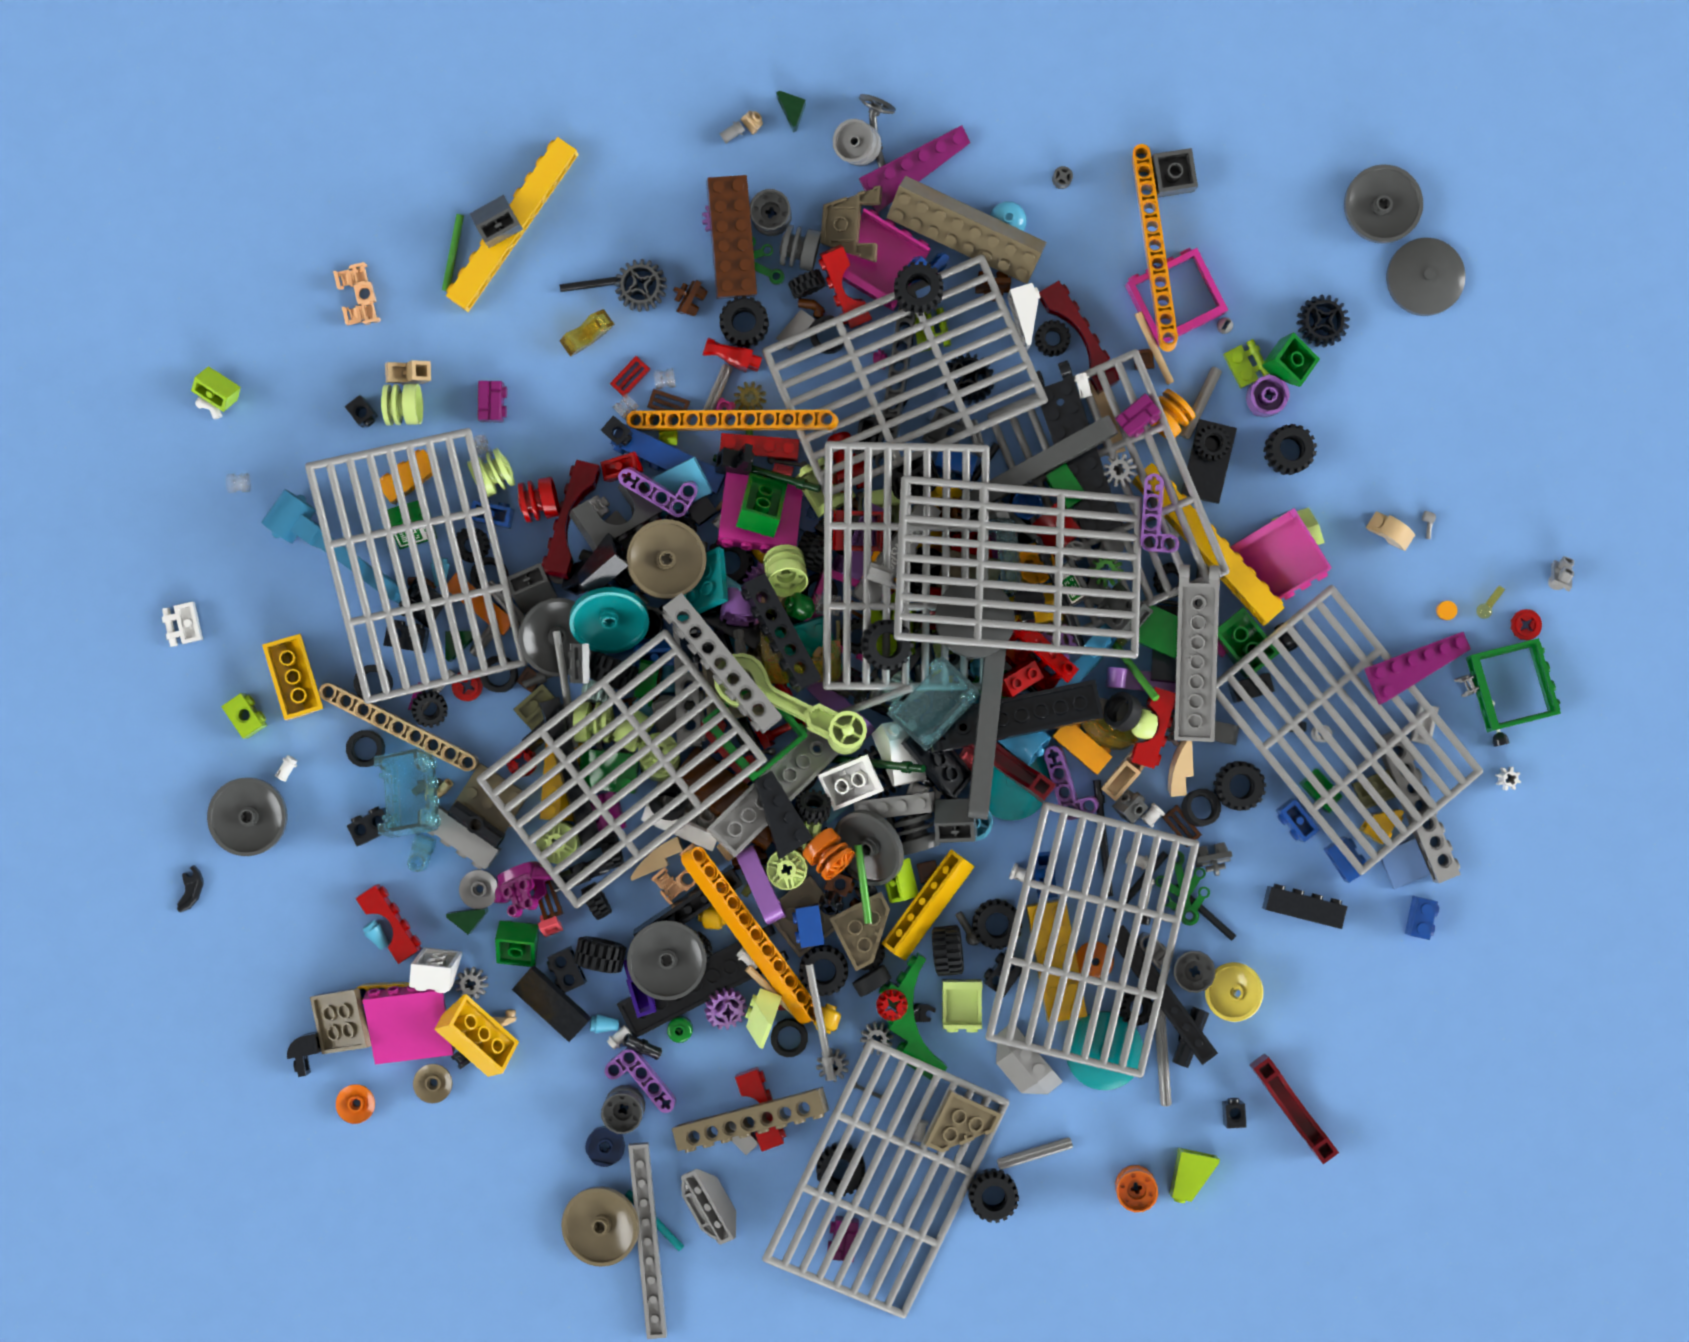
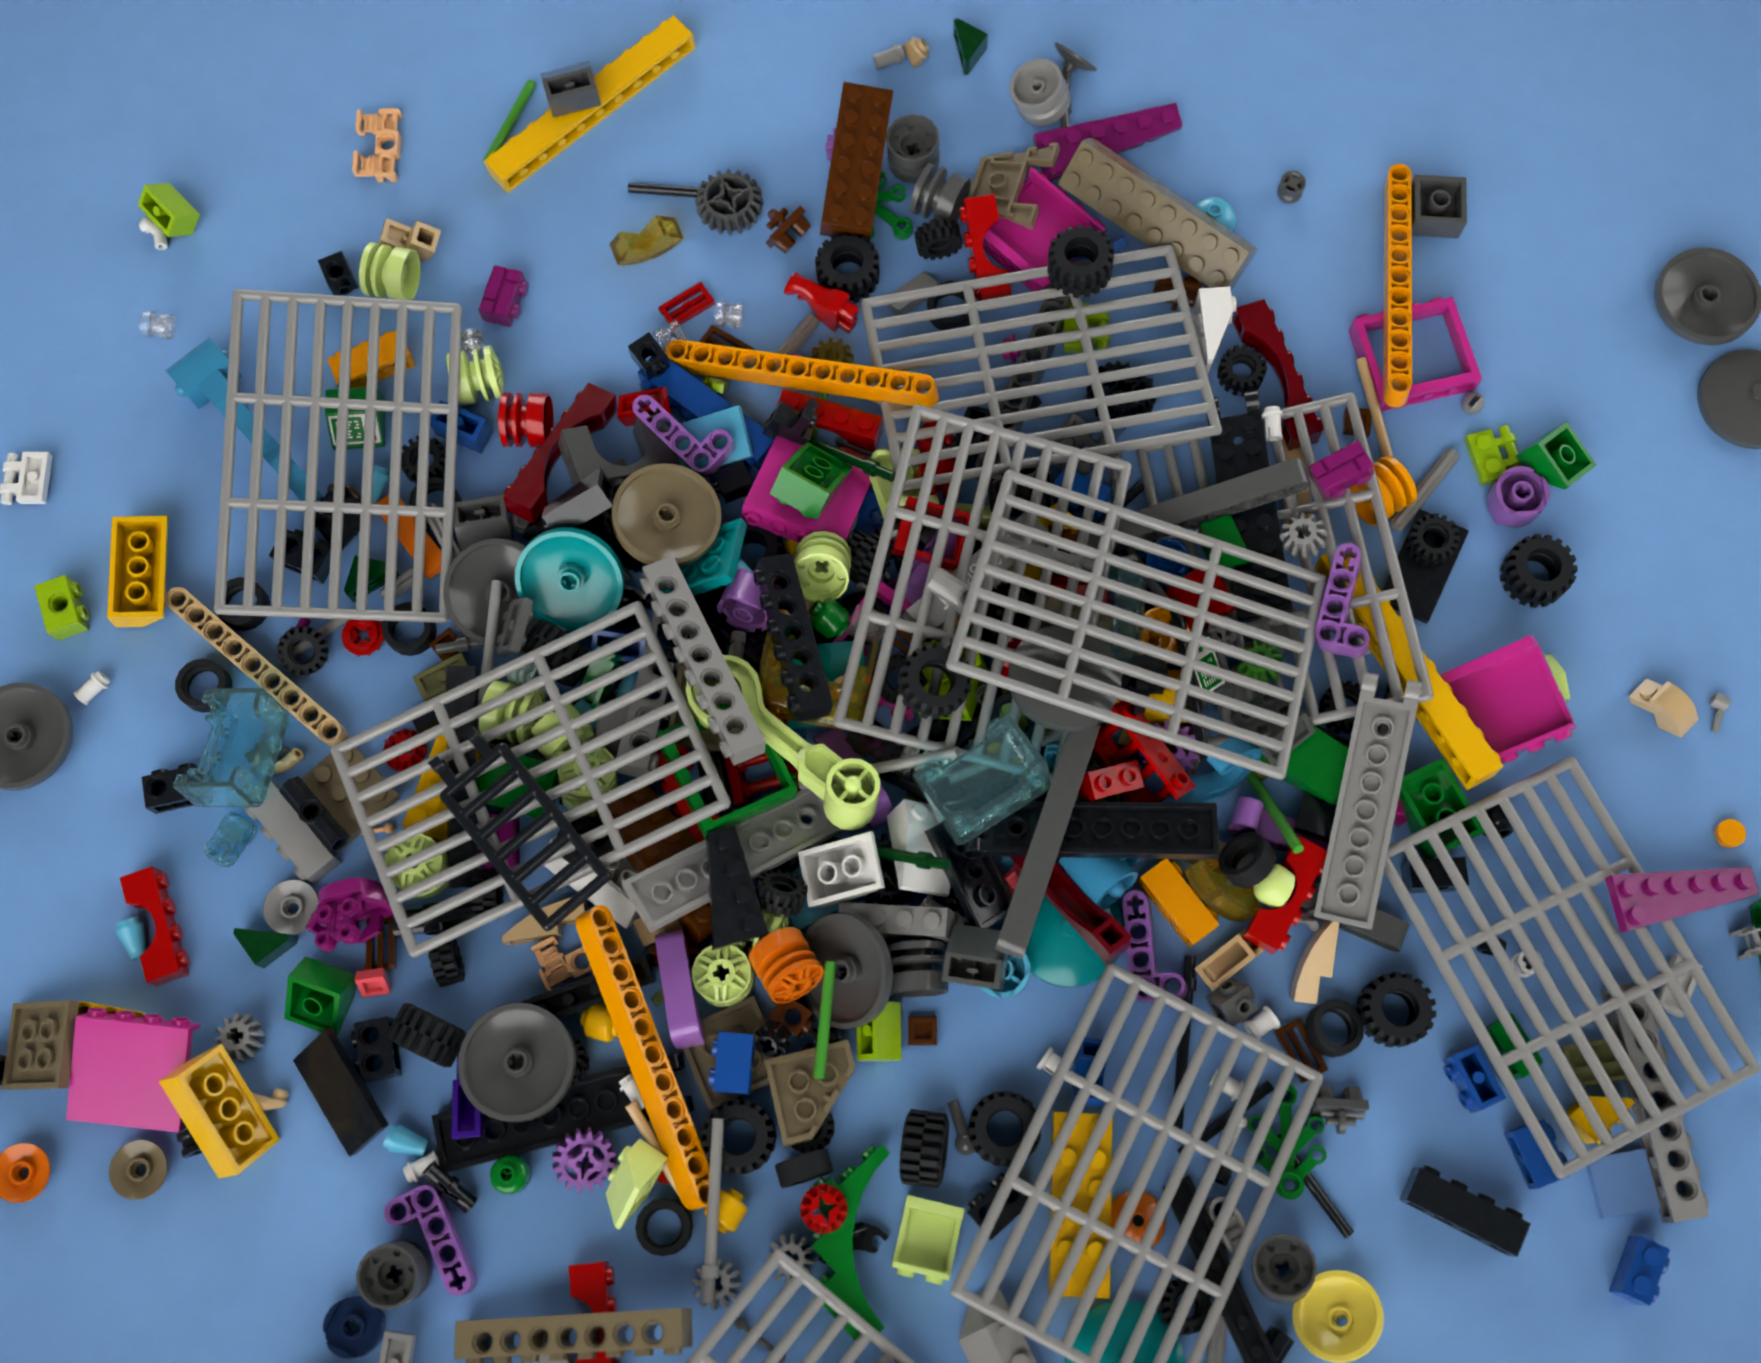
camera: 25 degrees right, 15 degrees down
white slope [409,947,462,993] -> none
light grey gear [589,495,610,518] -> none
reddish brown arm [798,298,825,319] -> none
yellow brick [881,849,975,961] -> none
black gear [1296,294,1350,348] -> none
none -> black bar [428,726,611,931]

